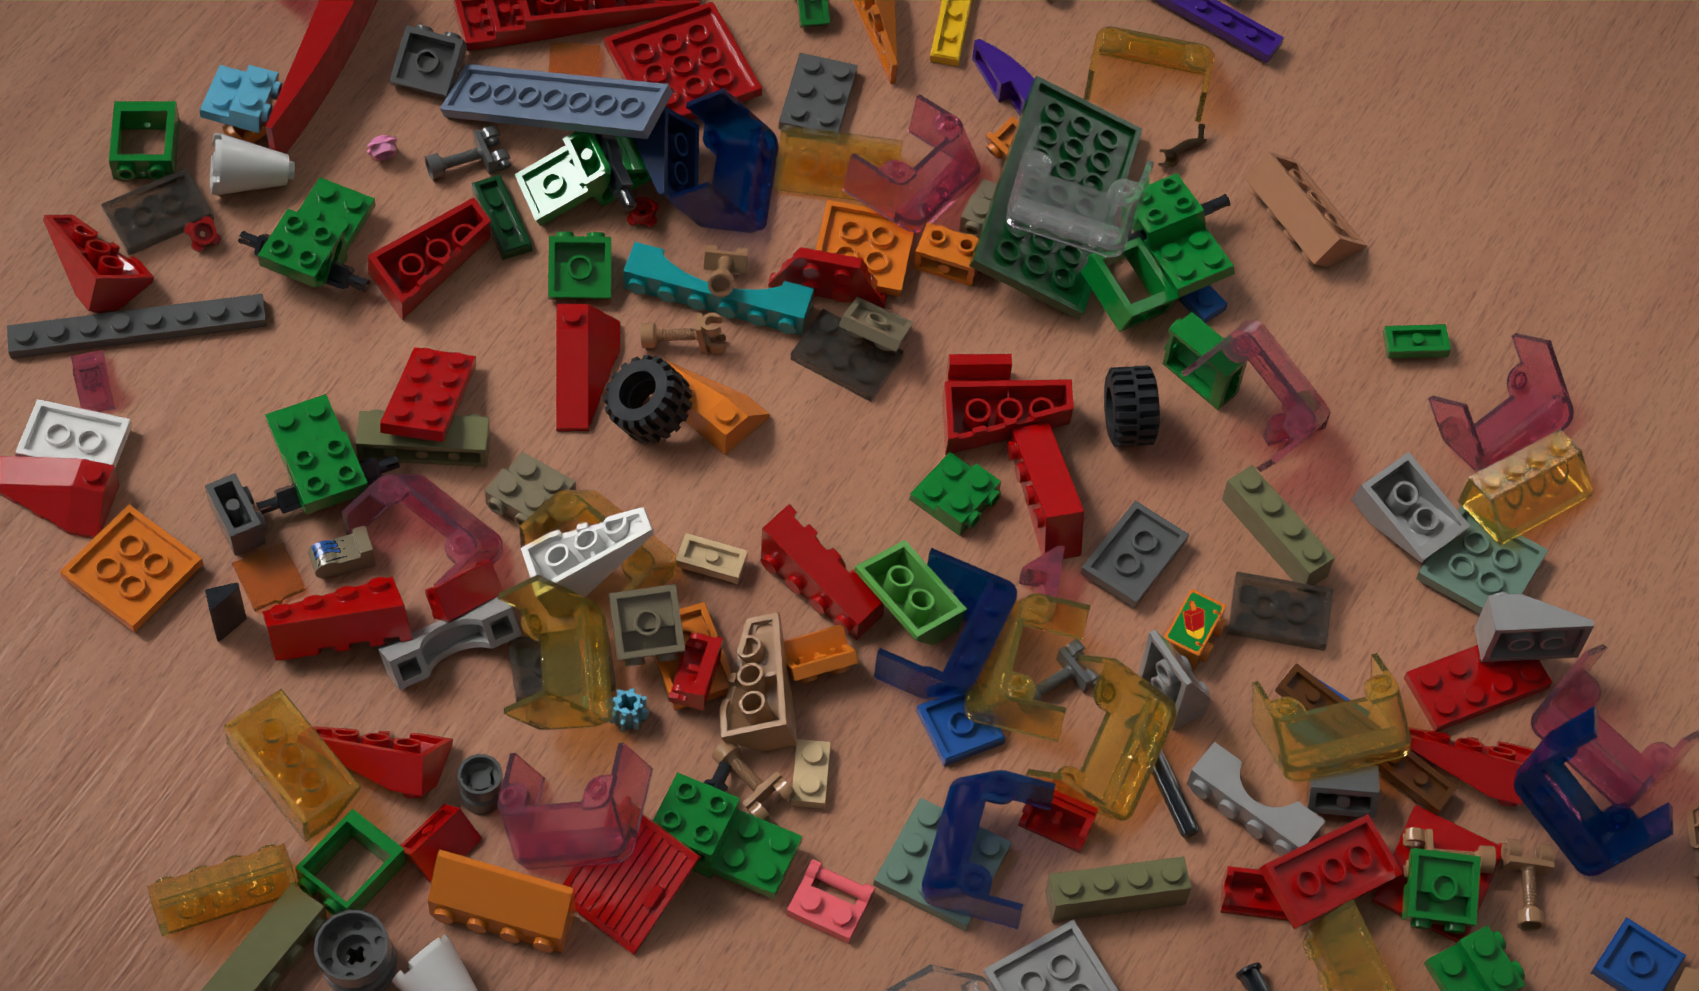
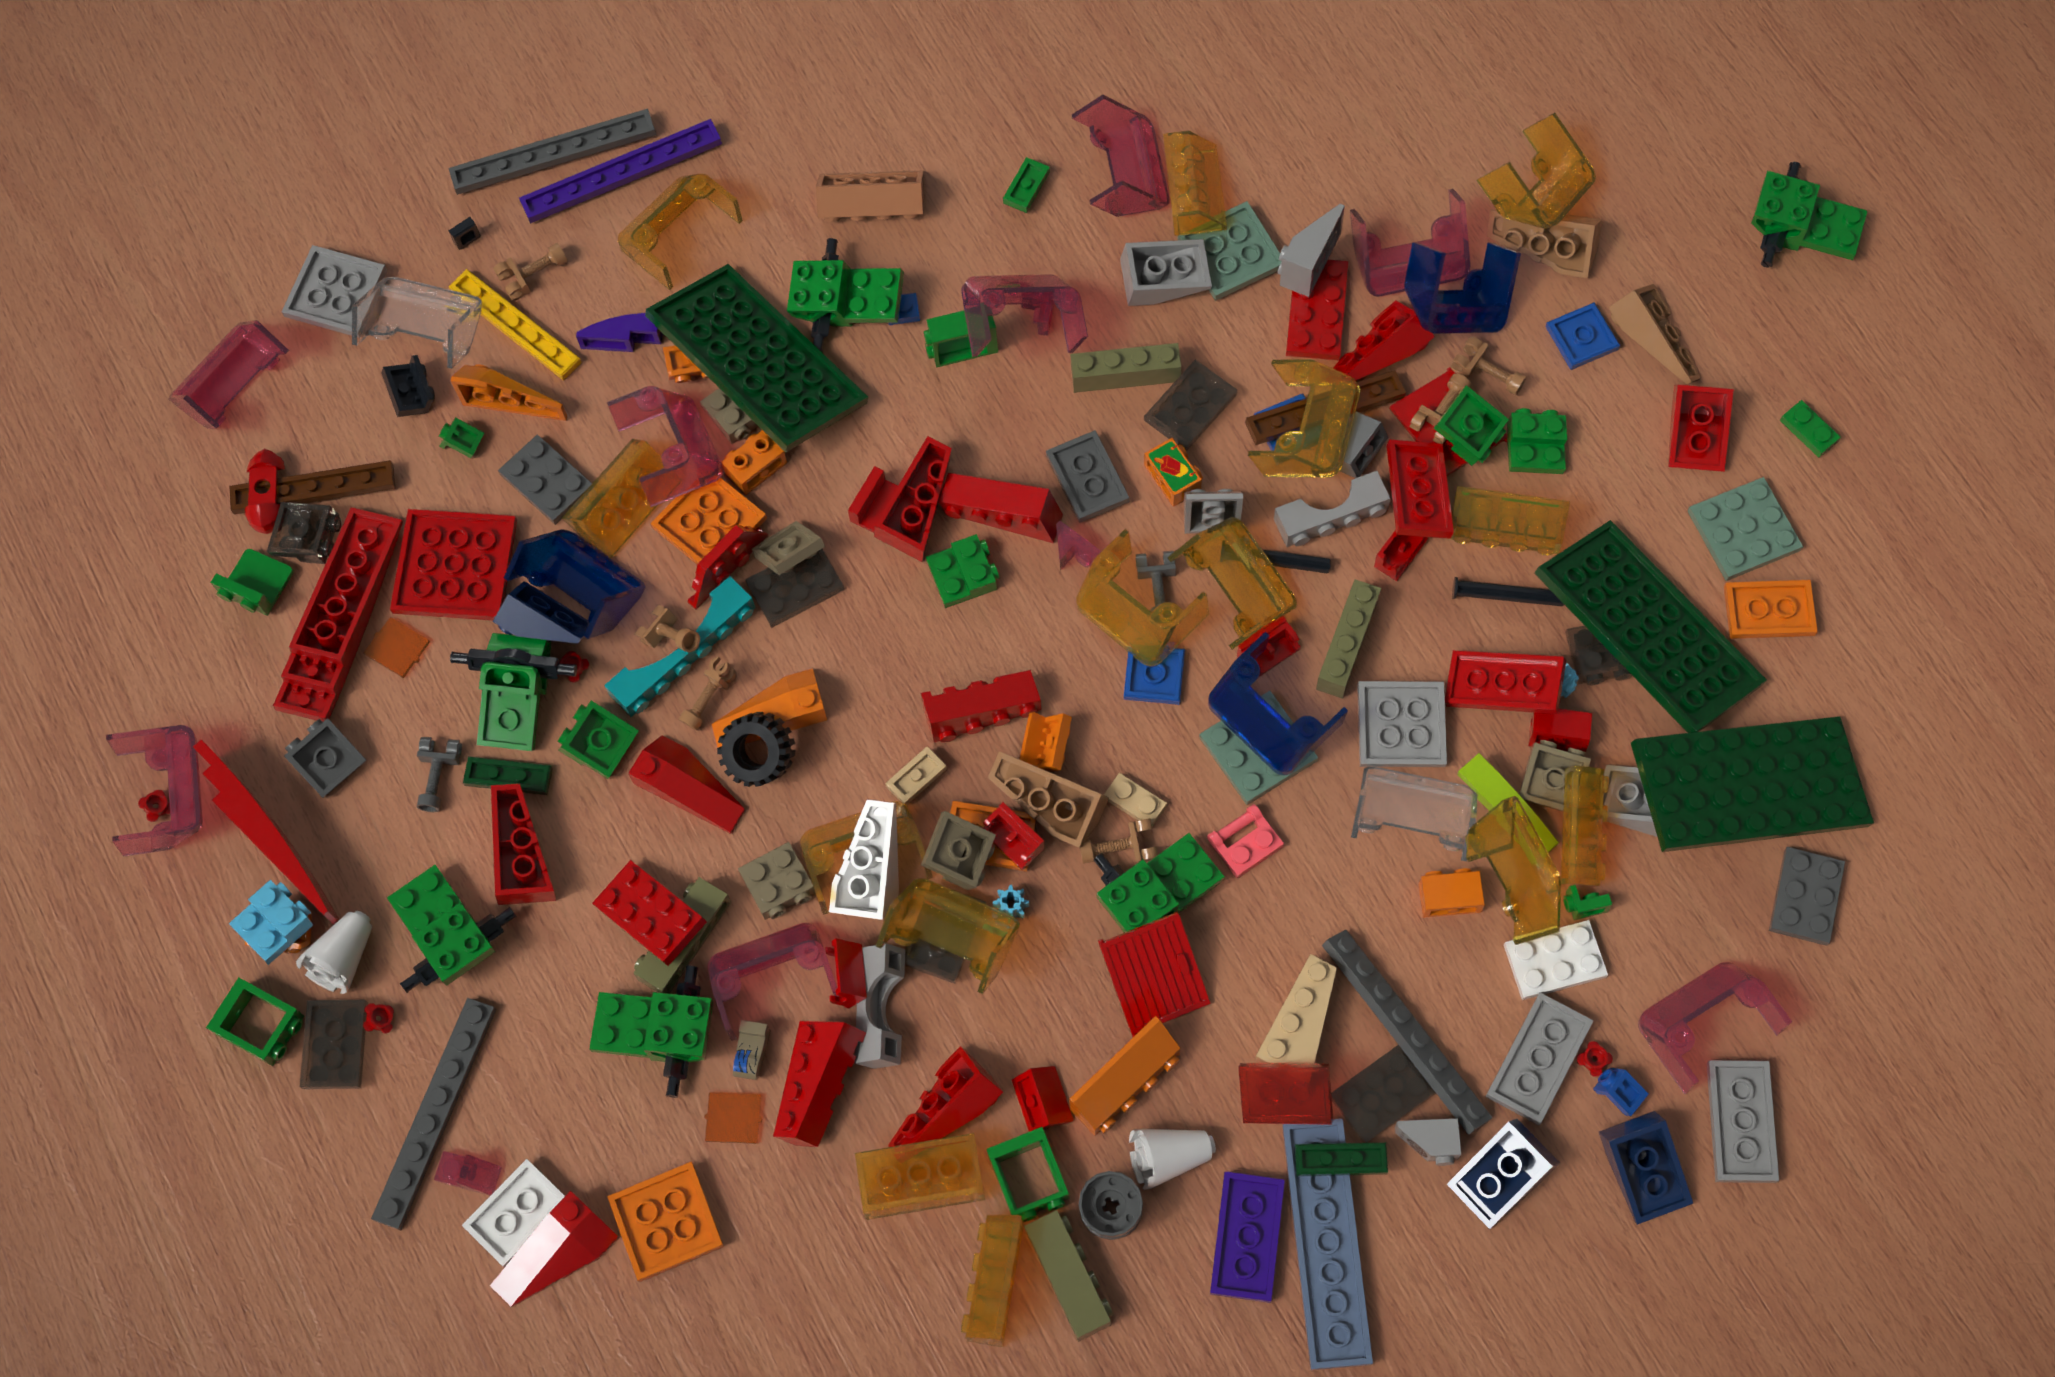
camera: 50 degrees left, 10 degrees up
red wedge [43,214,154,313] -> none
dark grey brick [205,473,267,556] -> none
black slope [205,582,247,642] -> none
bright pink plate [367,135,397,161] -> none
sand blue plate [440,64,673,139] -> none
dark grey wheel [458,754,504,815] -> none
clear pink windscreen [498,743,653,870] -> none
bright green slope [854,540,967,646] -> none
clear blue windscreen [874,548,1017,699] -> none
clear windscreen [1006,125,1154,258] -> none
green window [1080,237,1179,332] -> none
black tyre [1104,365,1160,447] -> none
dark brown piece [1158,124,1207,167] -> none

